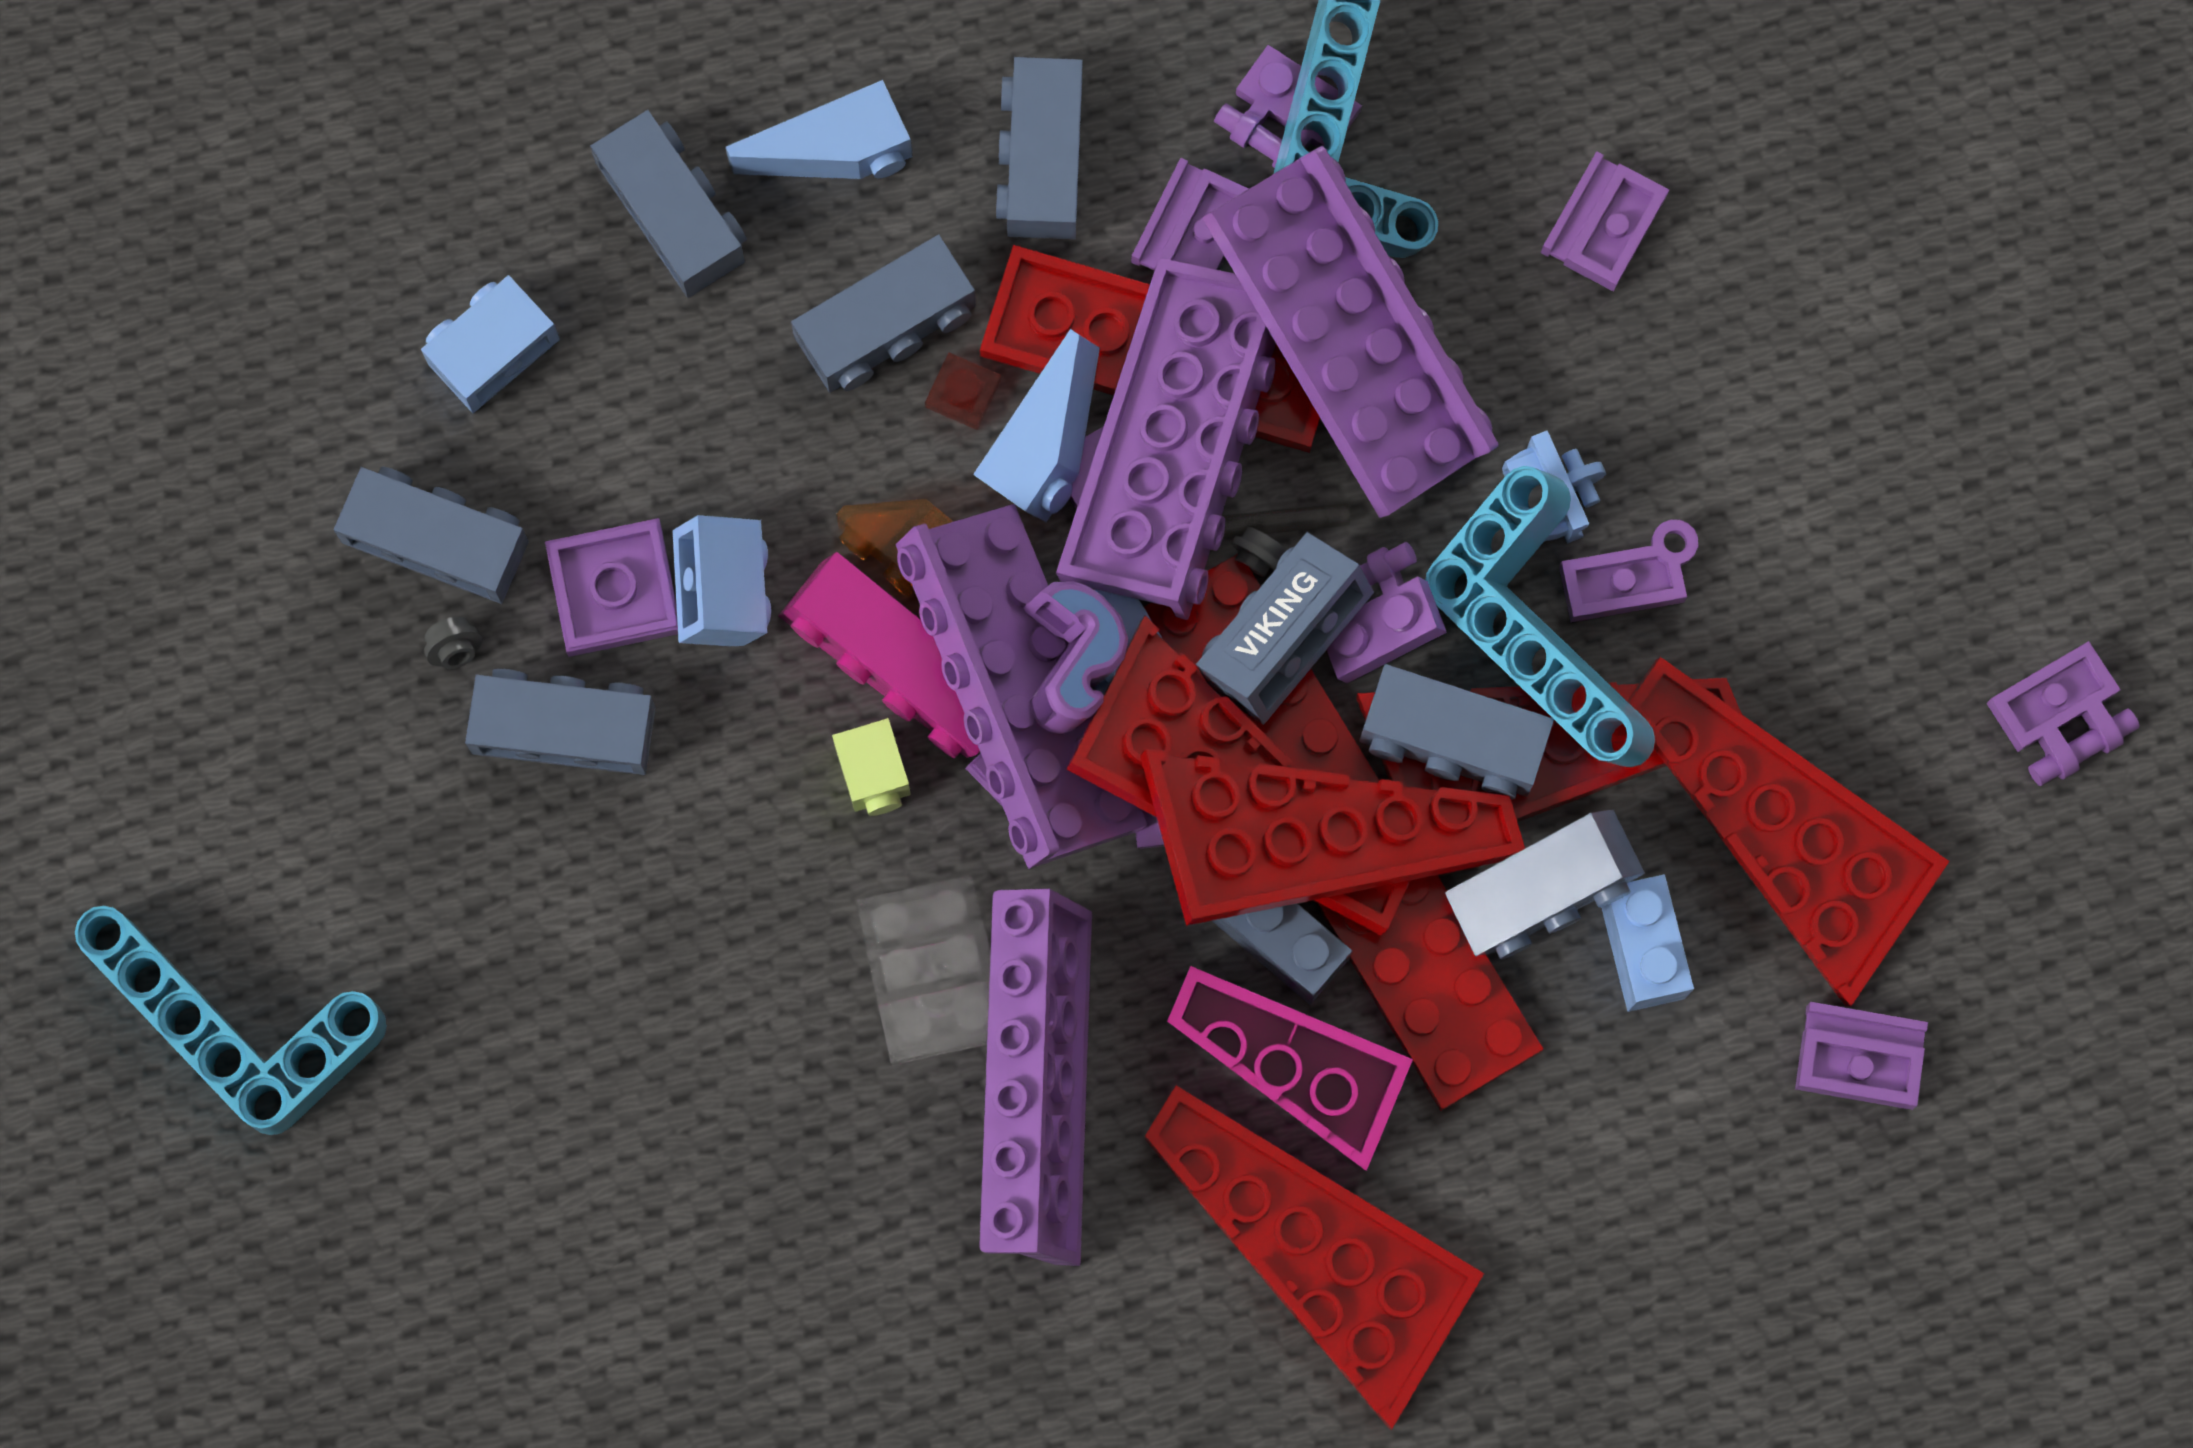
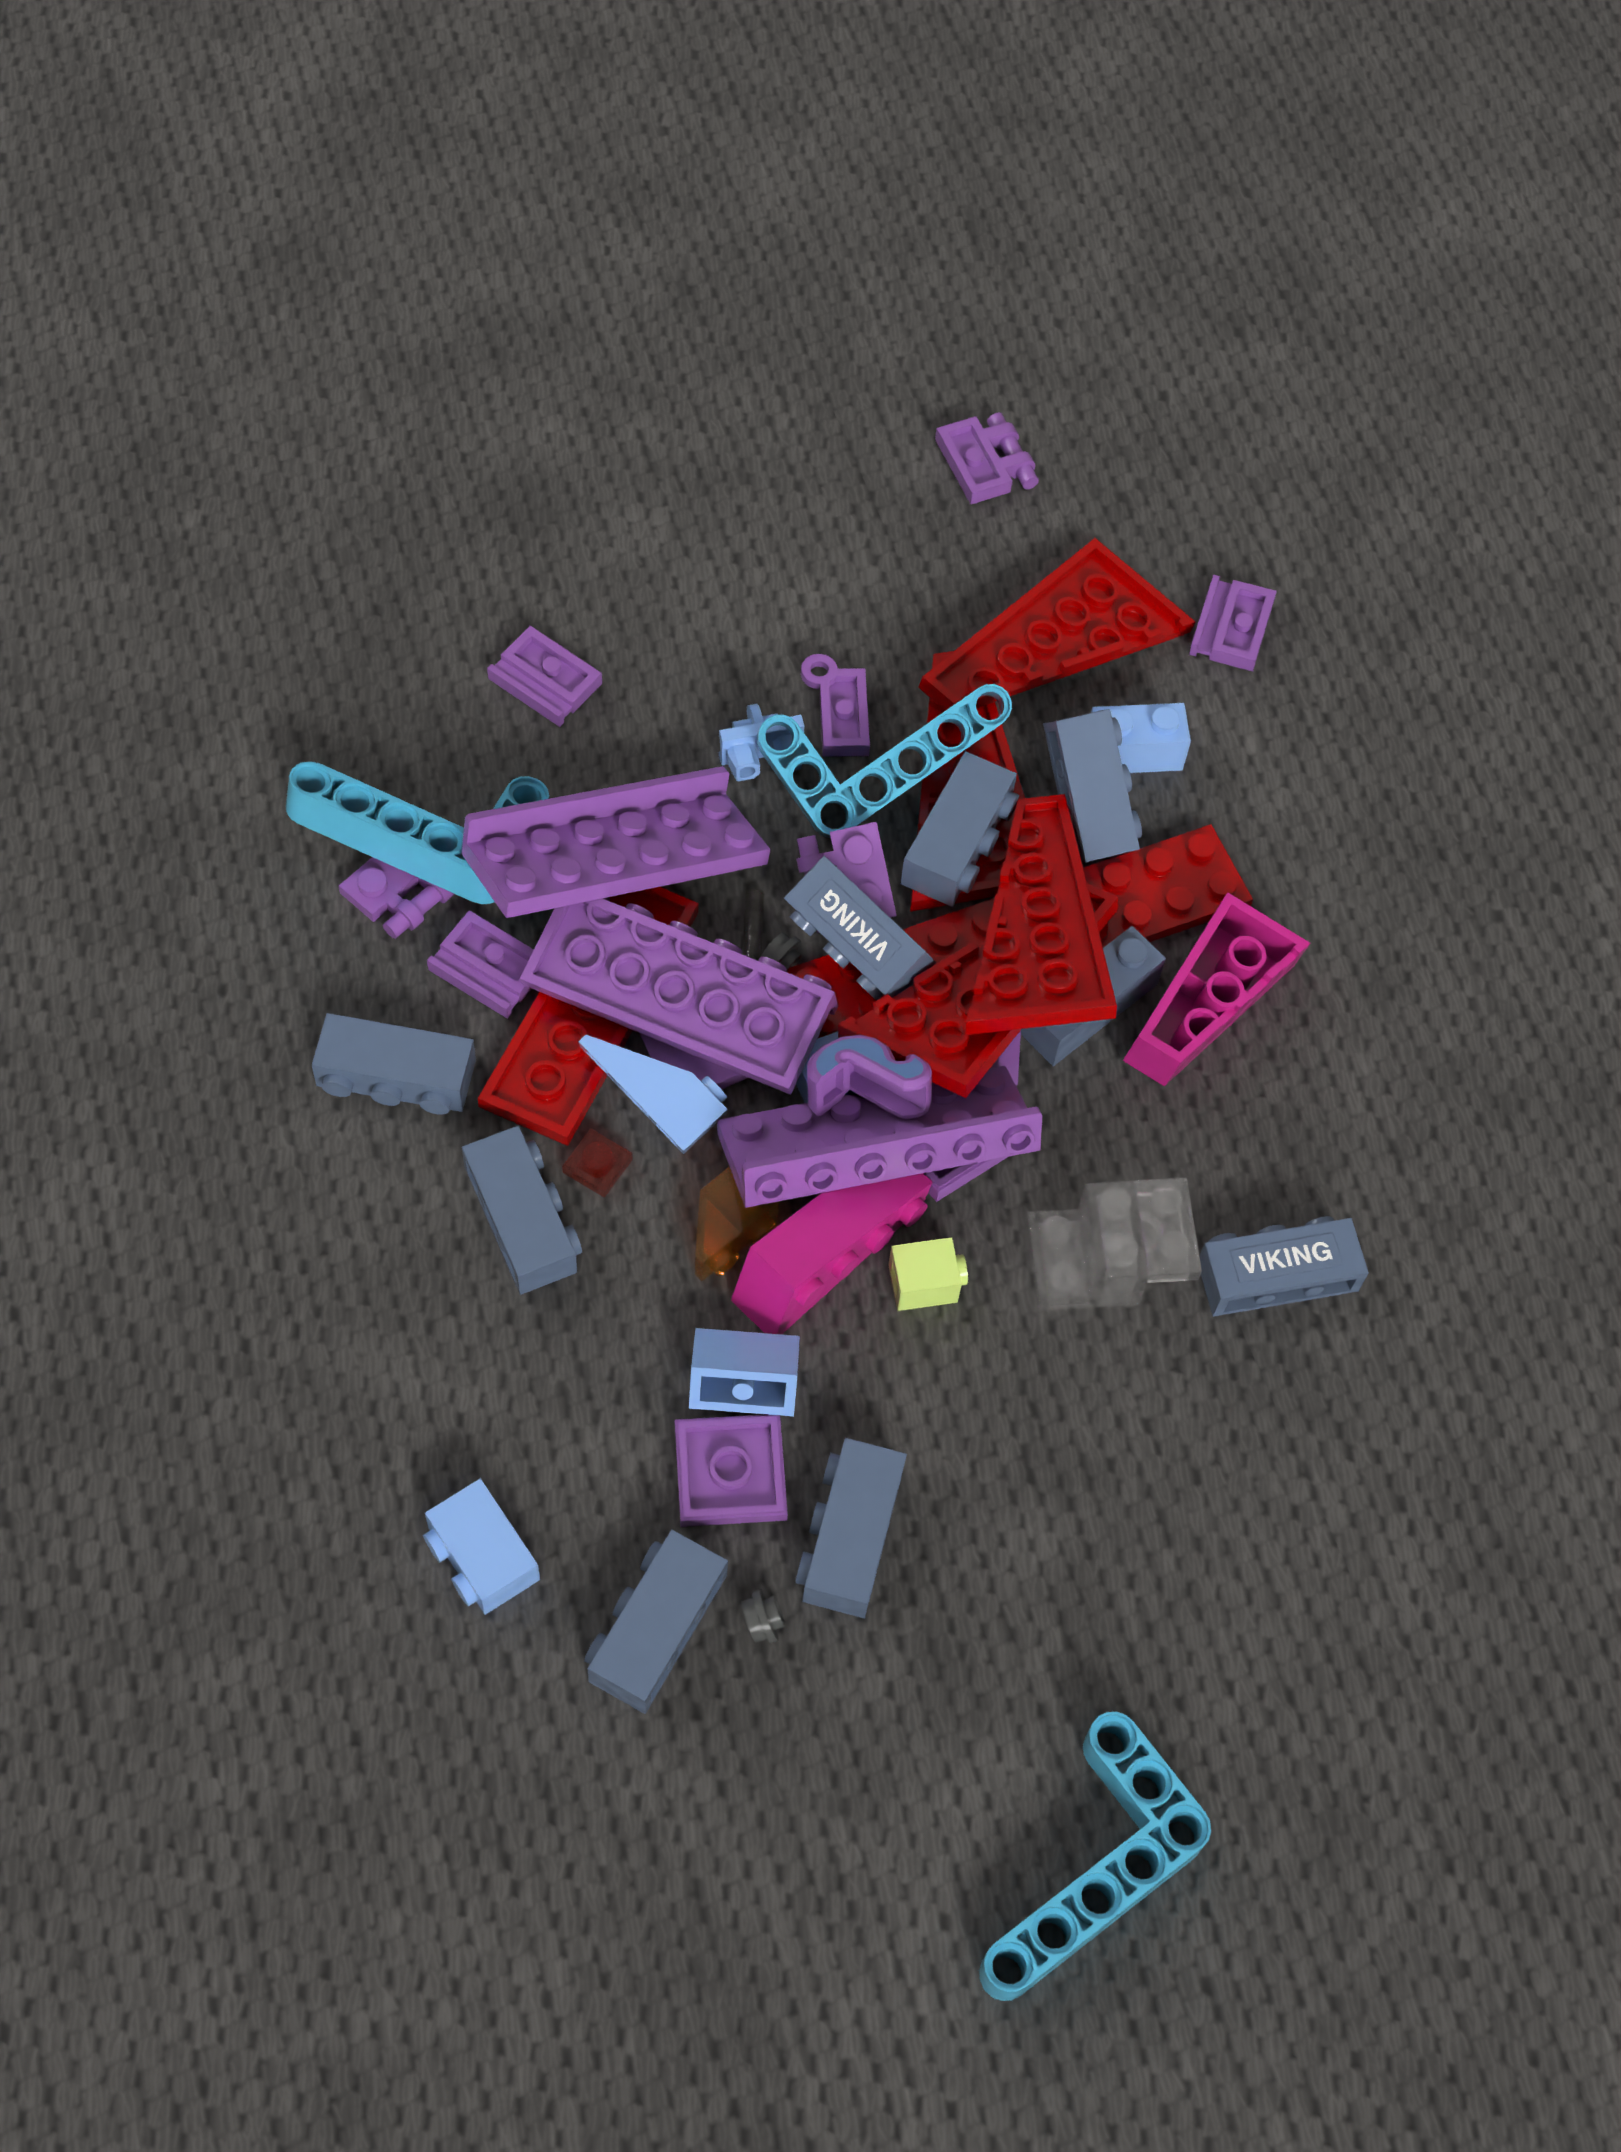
camera: 85 degrees left, 15 degrees down
sand blue brick [590,110,747,298] -> none
light blue slope [726,80,912,179] -> none
medium lavender bracket [980,889,1092,1266] -> none
red wing [1144,1085,1484,1430] -> none
none -> sand blue brick [1197,1216,1369,1317]

